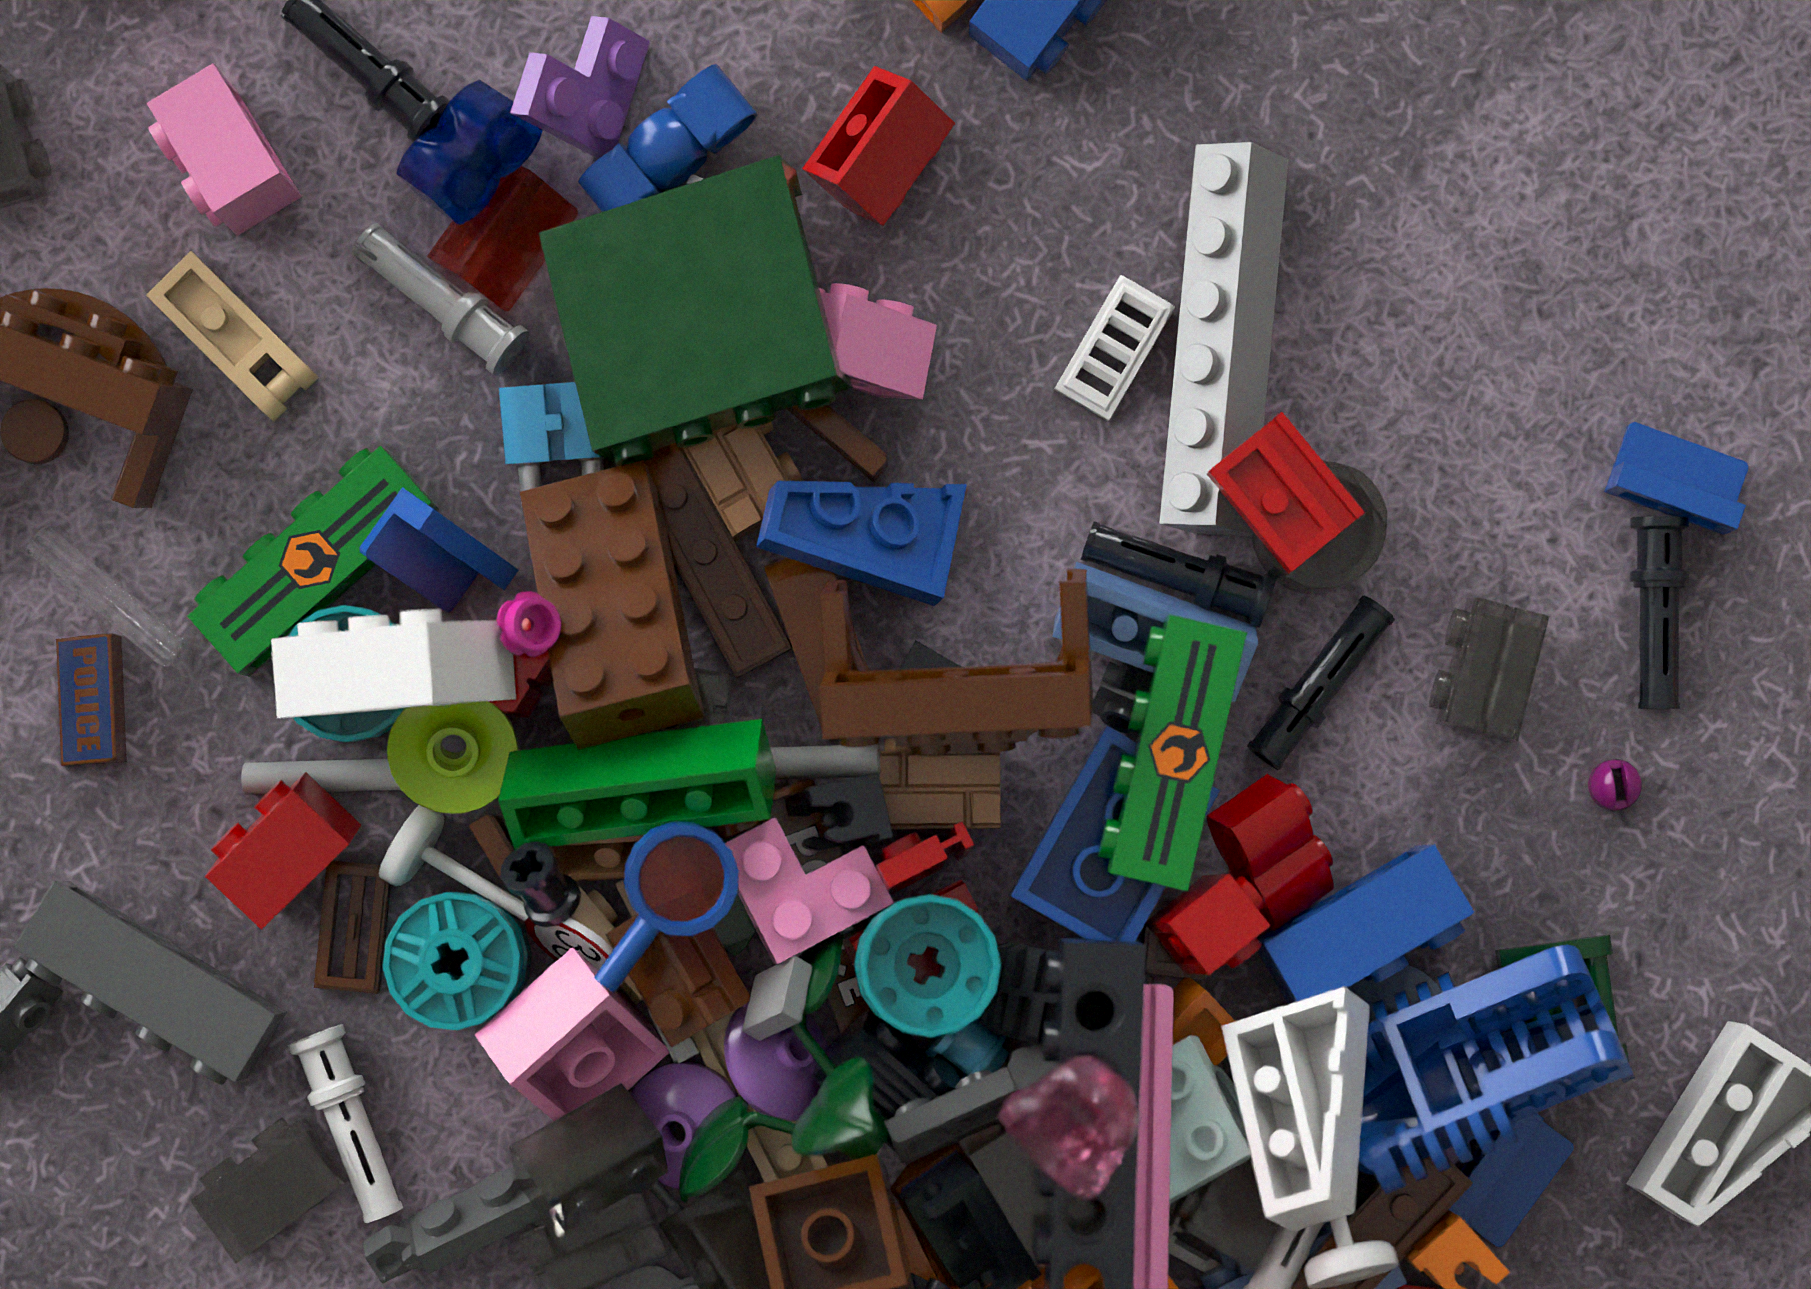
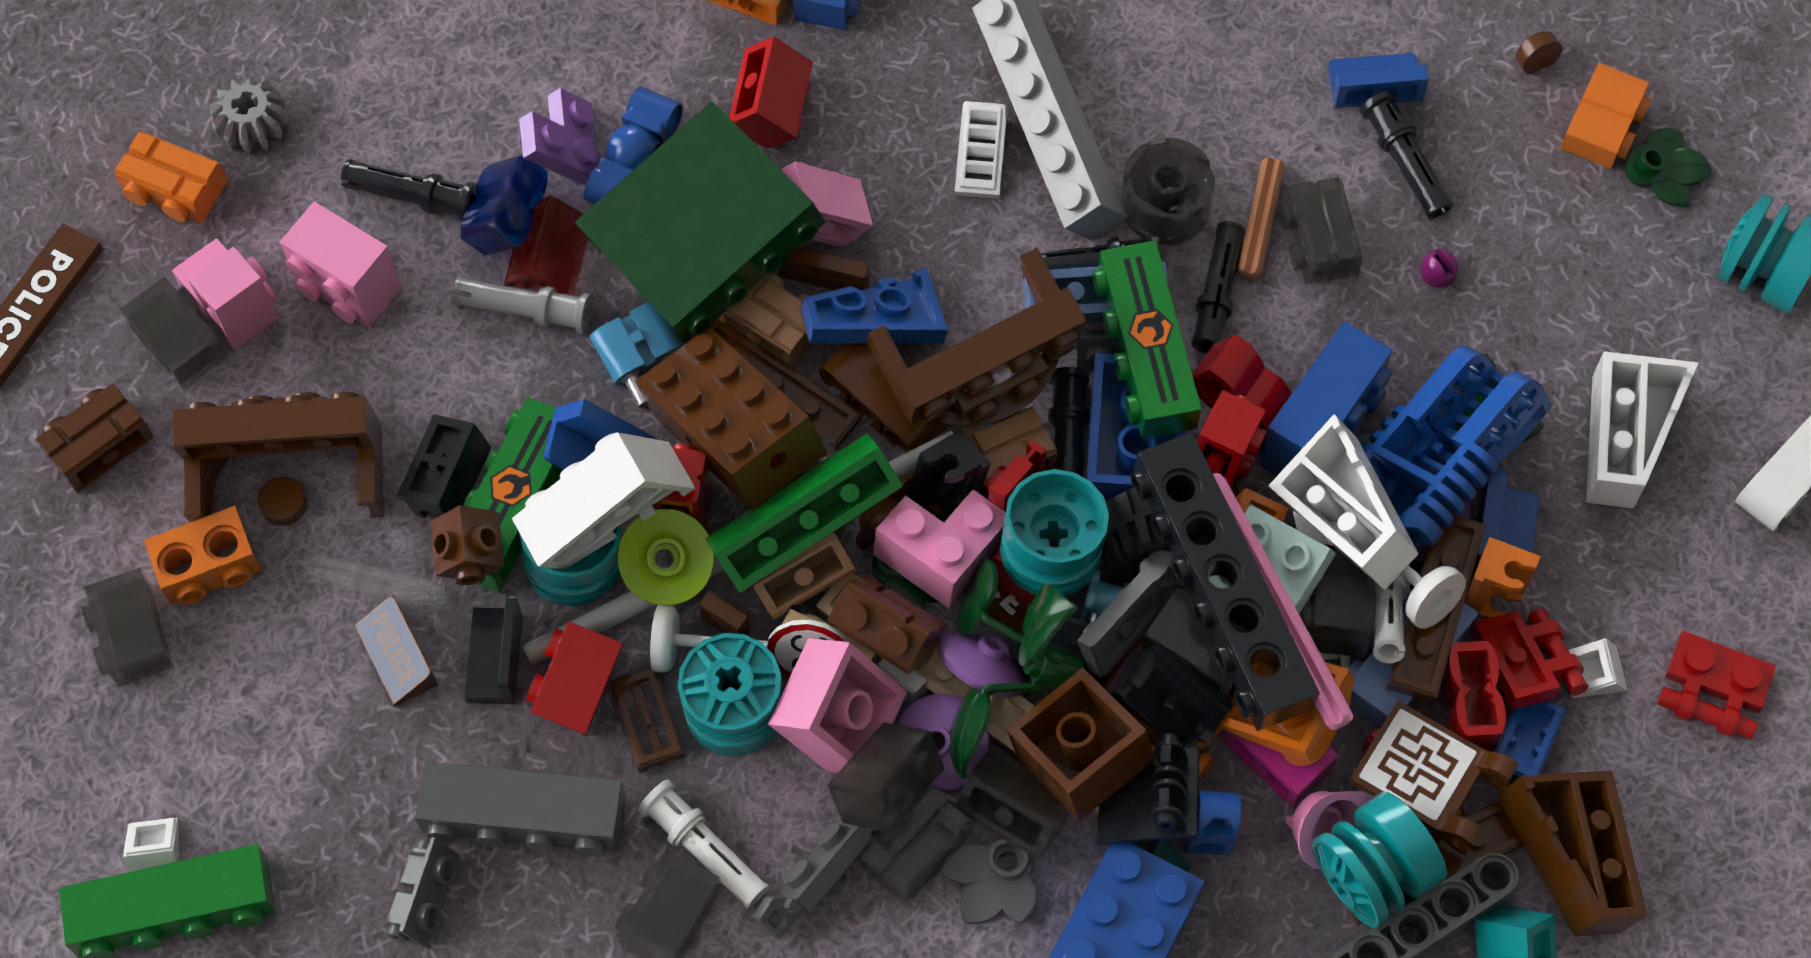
camera: 25 degrees left, 20 degrees down
tan plate [146,251,319,422] -> none
dark pink plate [497,591,561,657] -> none
black bush [500,841,581,927] -> none
piece [594,822,739,993] -> none
light grey tile [742,956,813,1041] -> none
clear pink hair [998,1056,1141,1200] -> none
red plate [1206,412,1365,574] -> none
none -> bright pink brick [172,238,279,351]
none -> black hinge [397,414,491,518]
none -> reddish brown brick [431,505,504,585]
none -> black panel [464,596,523,704]
none -> black pin [1048,367,1090,477]
none -> nougat axle [1237,157,1285,281]

